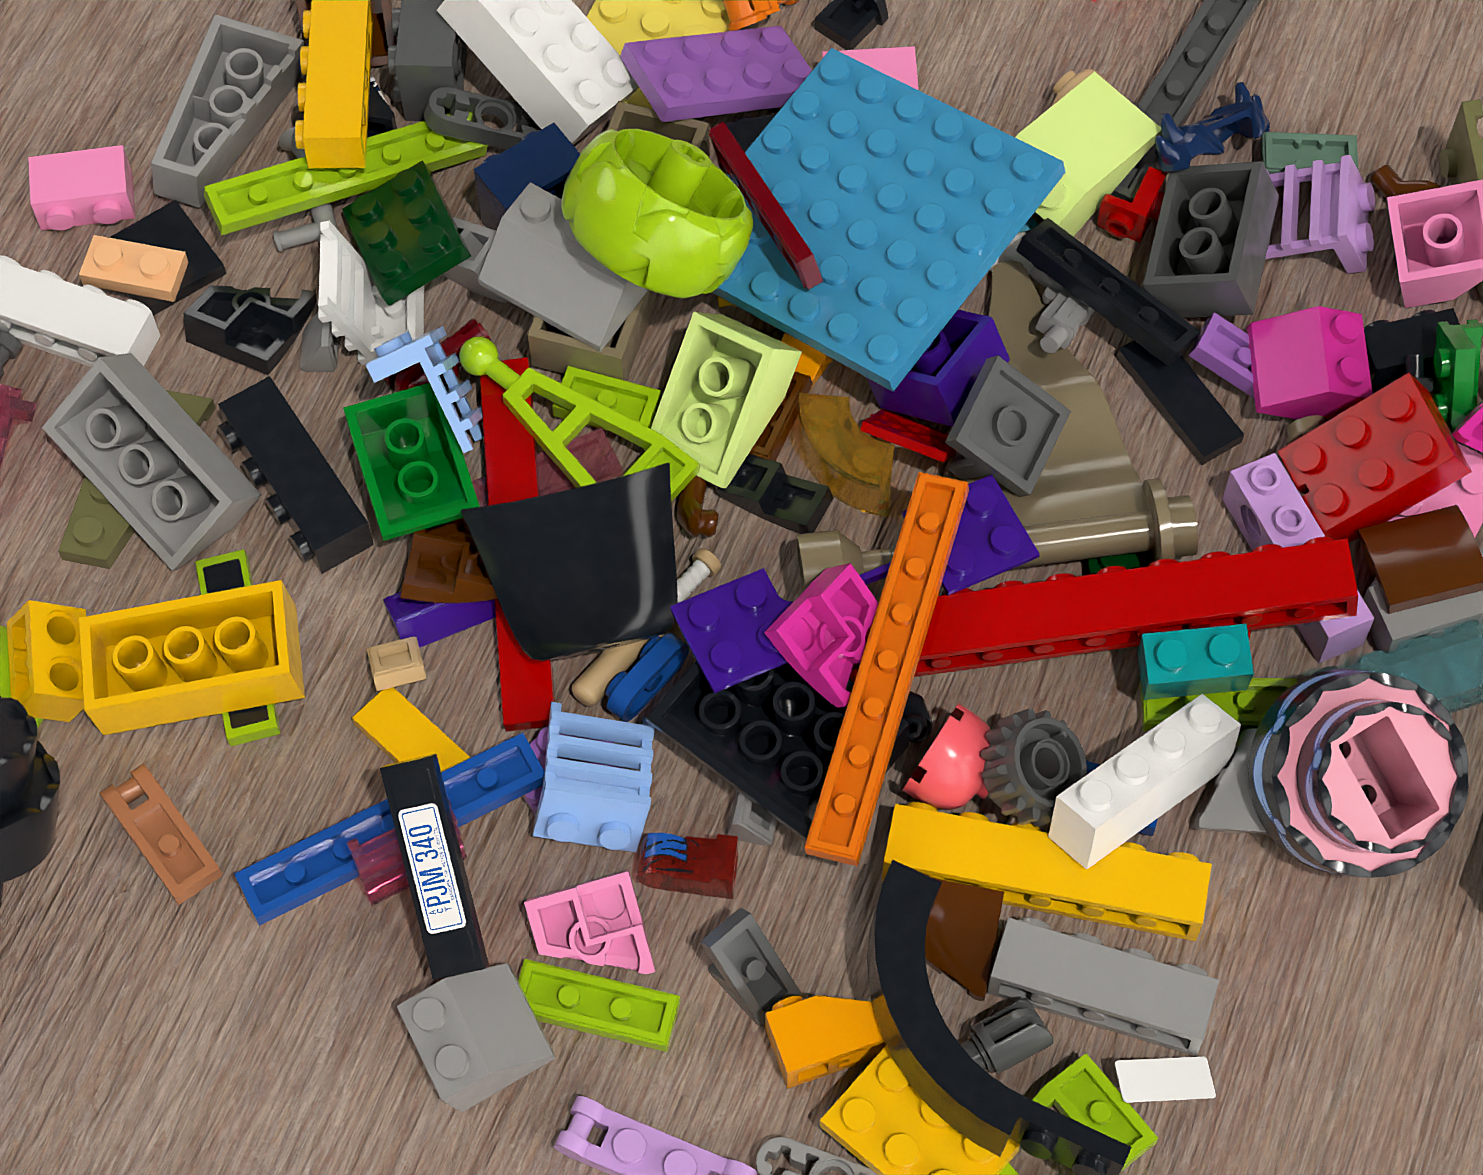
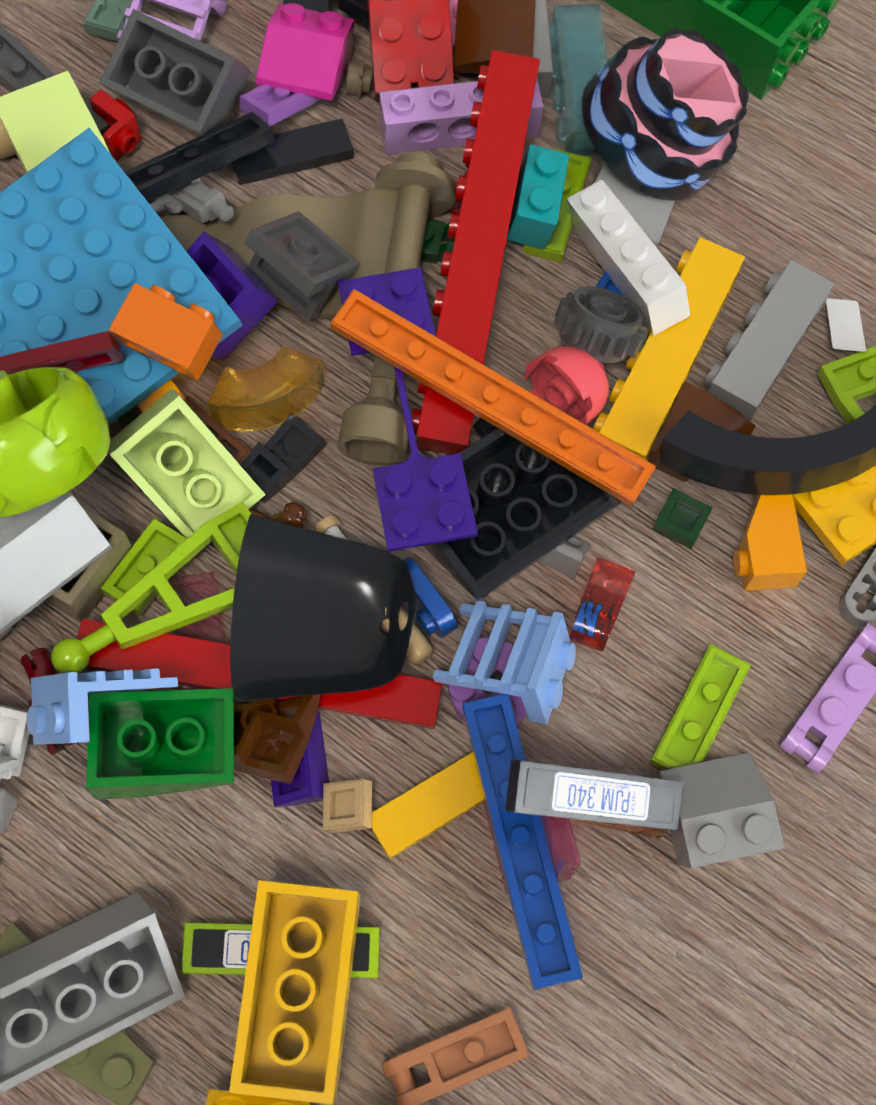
camera: 80 degrees left, 5 degrees up
black brick [218,376,374,574] -> none
bright pink slope [524,870,656,974] -> none
dark grey slope [700,907,801,1027] -> none
dark pink slope [764,563,879,708] -> none
red window [860,409,956,462] -> none
dark grey arm [960,997,1053,1075] -> none
dark blue piece [1154,82,1270,172] -> none
none -> orange brick [108,283,223,381]
none -> dark green plate [652,488,713,549]

